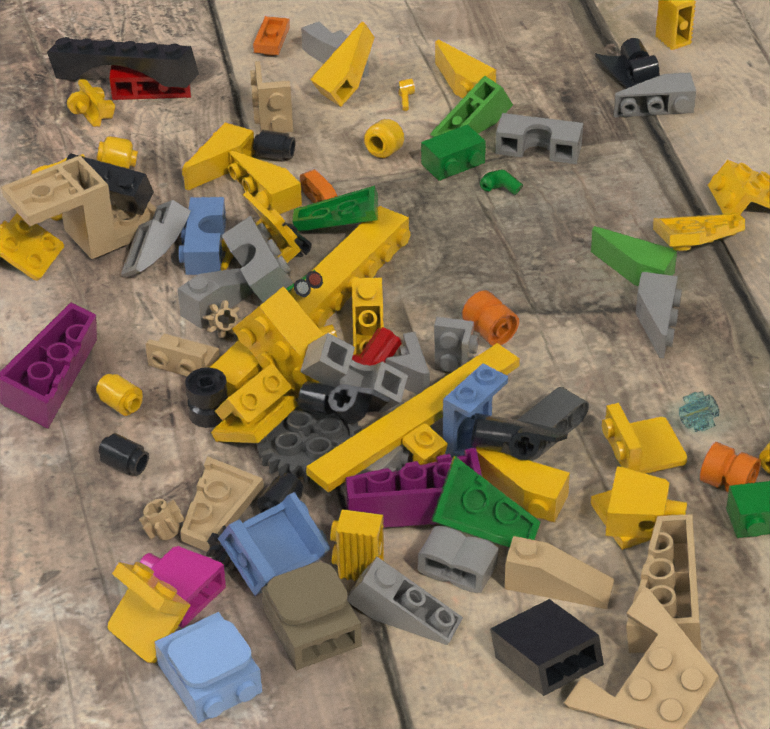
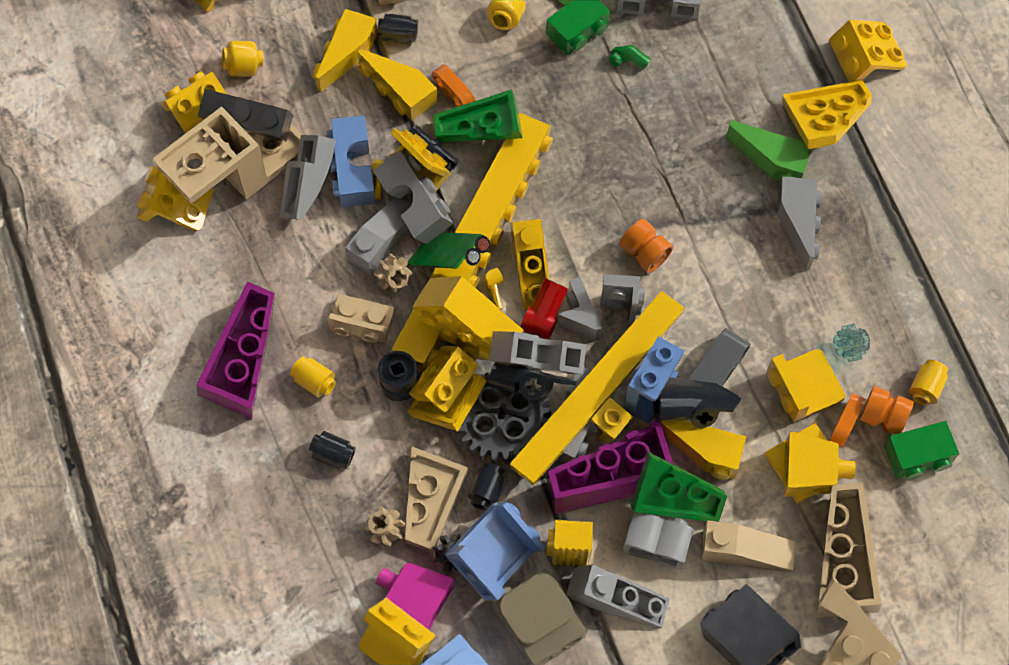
camera: 10 degrees left, 25 degrees up
none -> orange beam [829,392,866,448]

